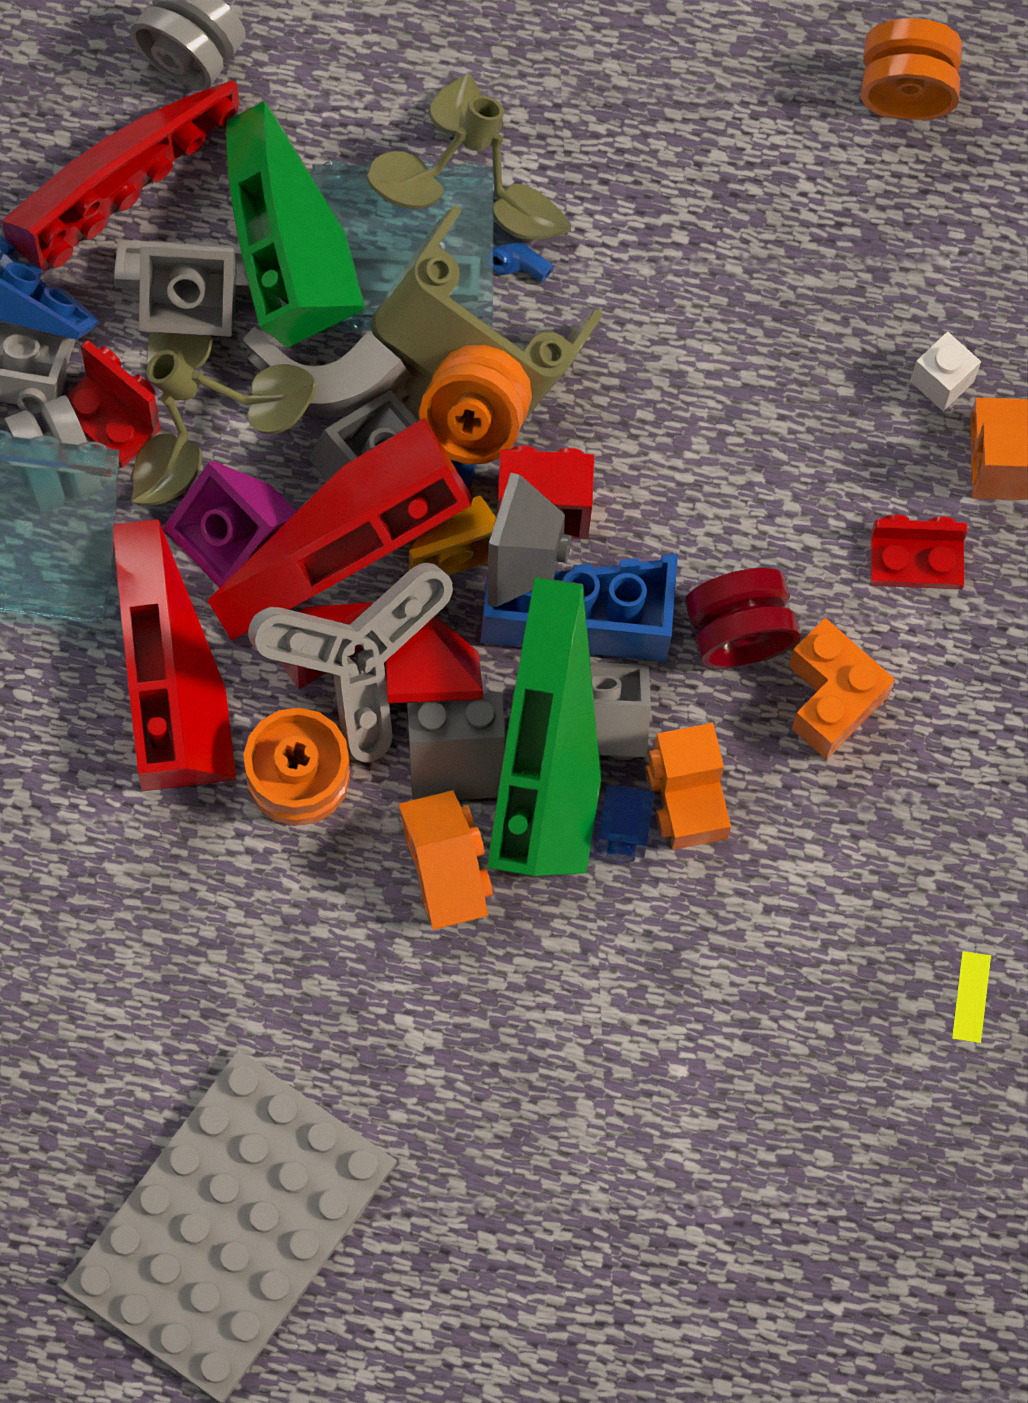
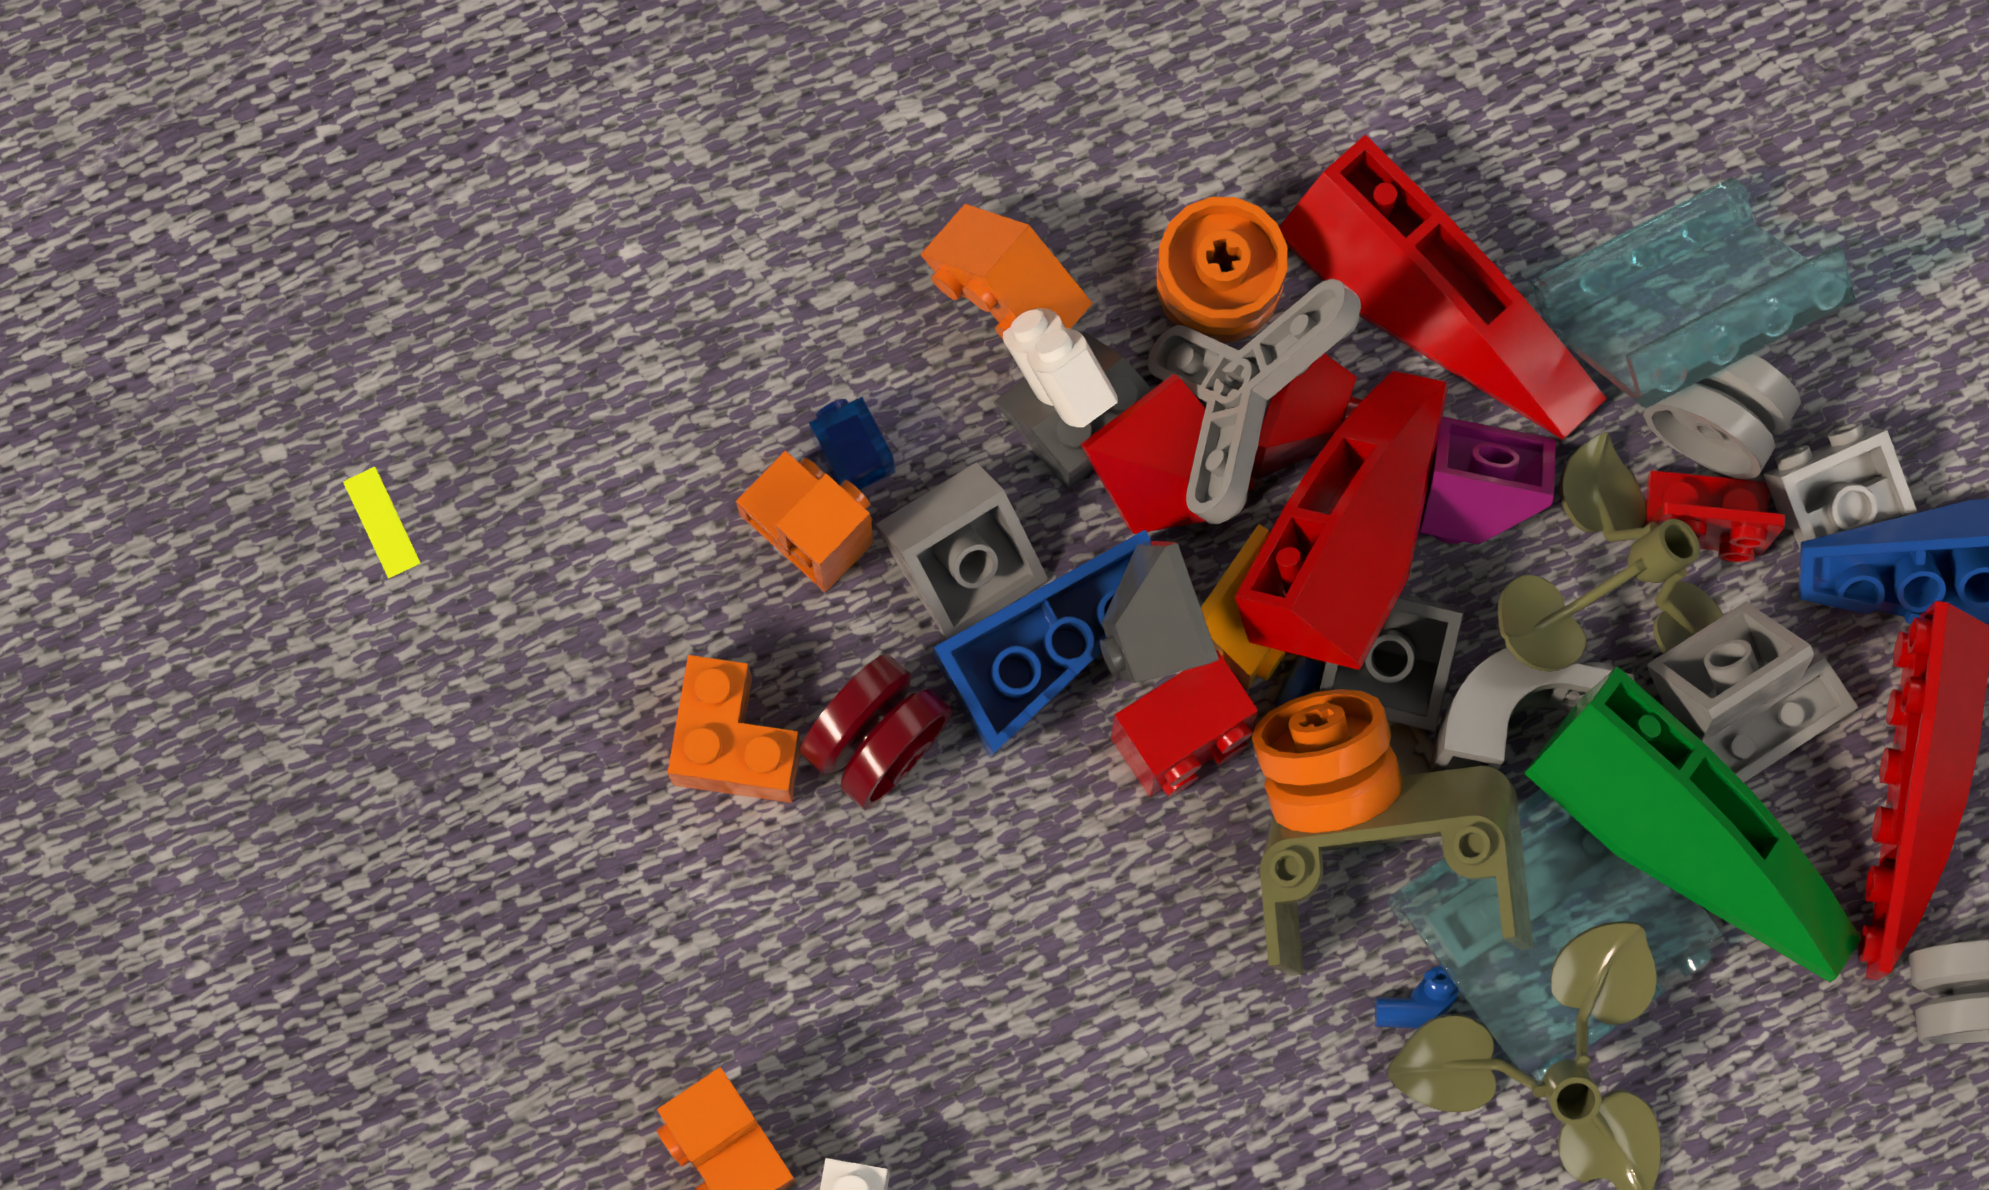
camera: 150 degrees right, 5 degrees up
green wedge [487,577,601,876] -> none
red bracket [870,514,968,590] -> none
none -> white brick [1003,308,1118,427]

